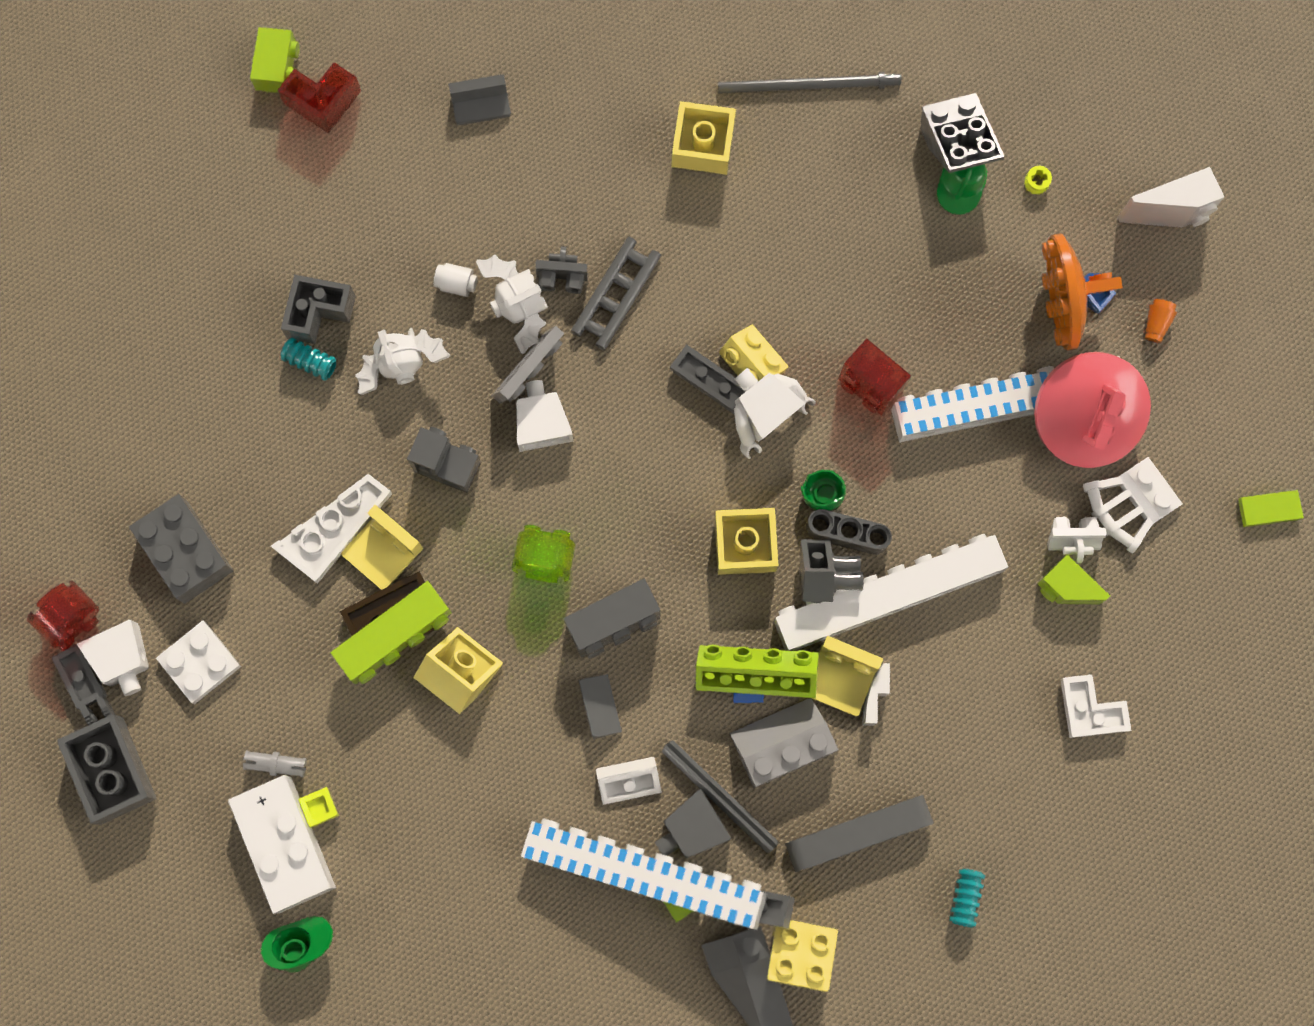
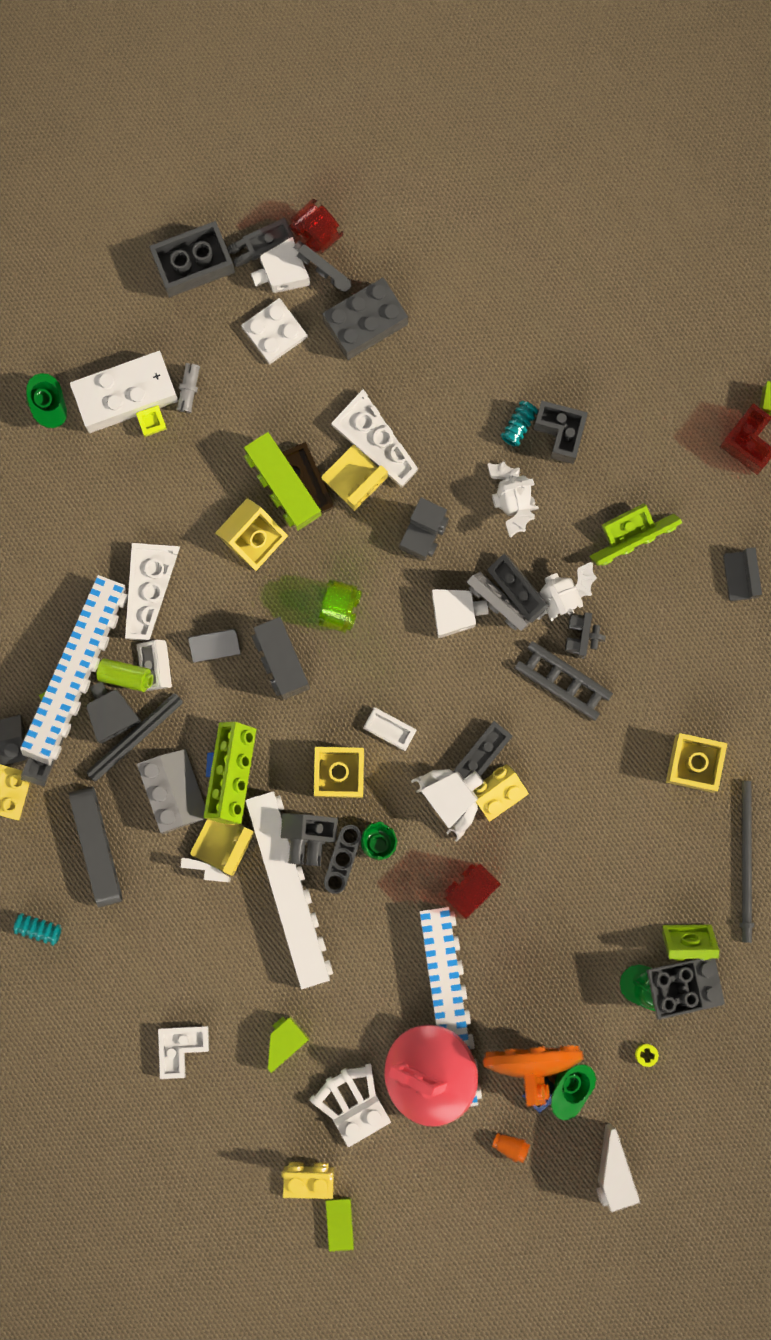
camera: 95 degrees right, 5 degrees up
white brick [434,263,478,297] -> none
white hips [1047,517,1106,563] -> none
none -> lime brick [97,658,153,692]
none -> white wing [125,543,180,641]
none -> light yellow bracket [282,1162,334,1199]
none -> dark grey hinge [293,241,351,292]
none -> white tile [363,707,417,751]
none -> dark grey plate [487,554,550,623]
none -> green piece [551,1064,596,1120]
none -> lime bracket [589,503,682,566]
none -> lime plate [662,925,719,961]

